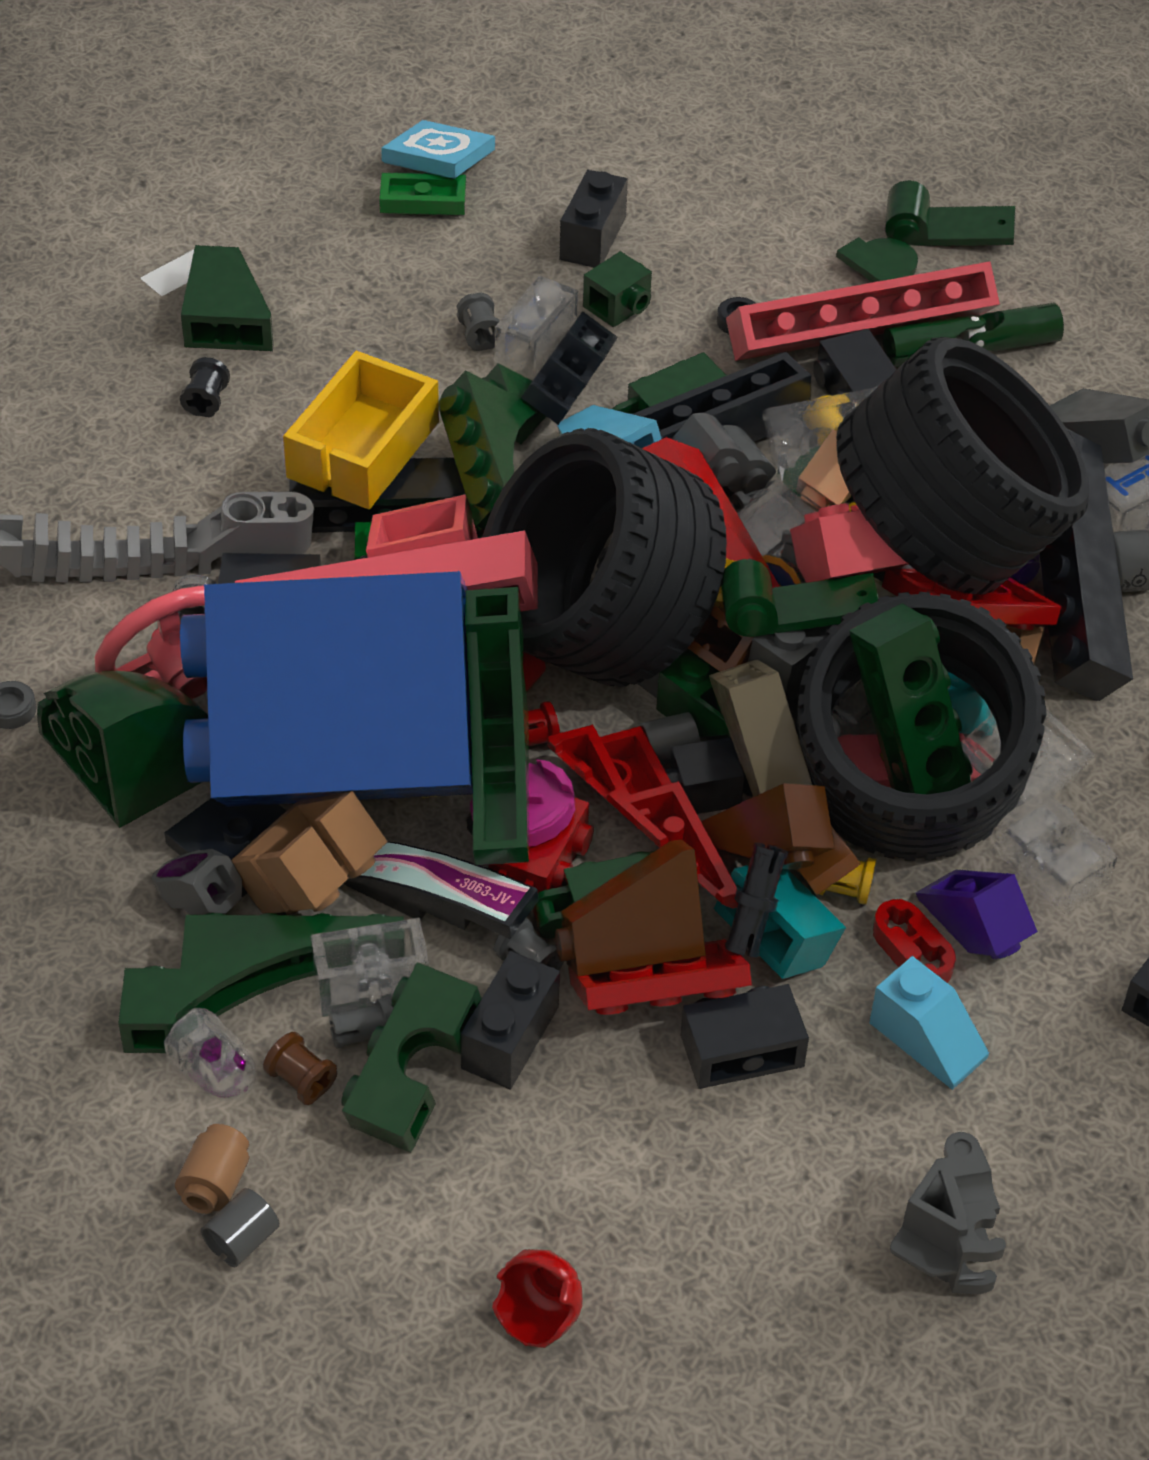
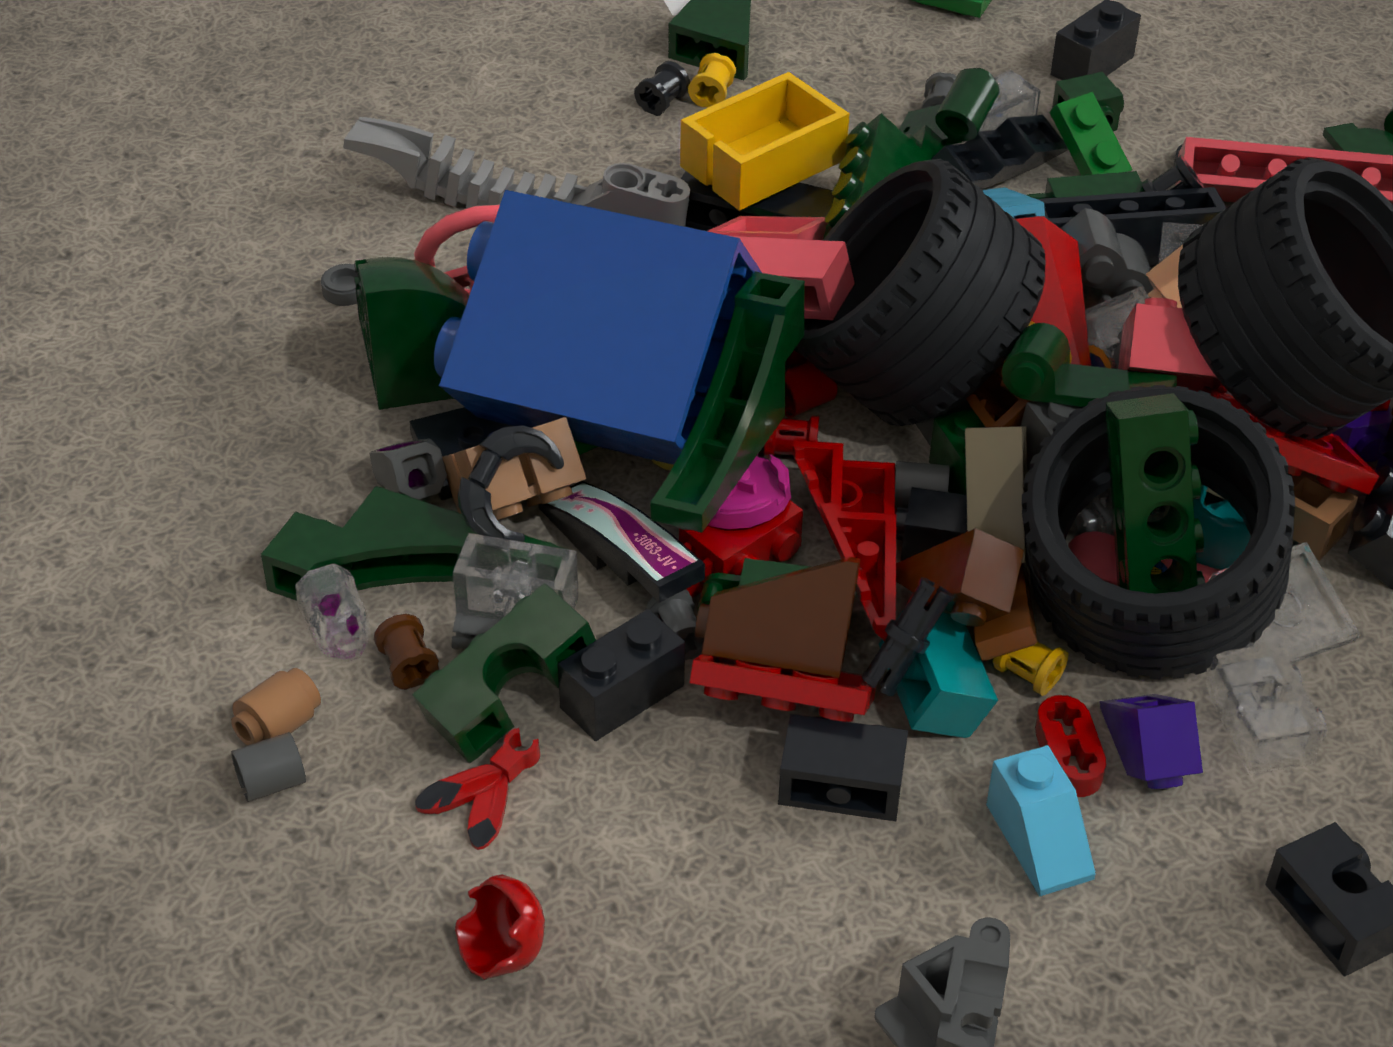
camera: 25 degrees right, 5 degrees down
none -> red piece [415,728,540,850]
none -> black piece [457,425,564,545]
none -> yellow bush [688,53,736,108]
none -> dark green door [899,68,999,145]
none -> green plate [1049,91,1133,175]
none -> black bush [1142,155,1204,192]

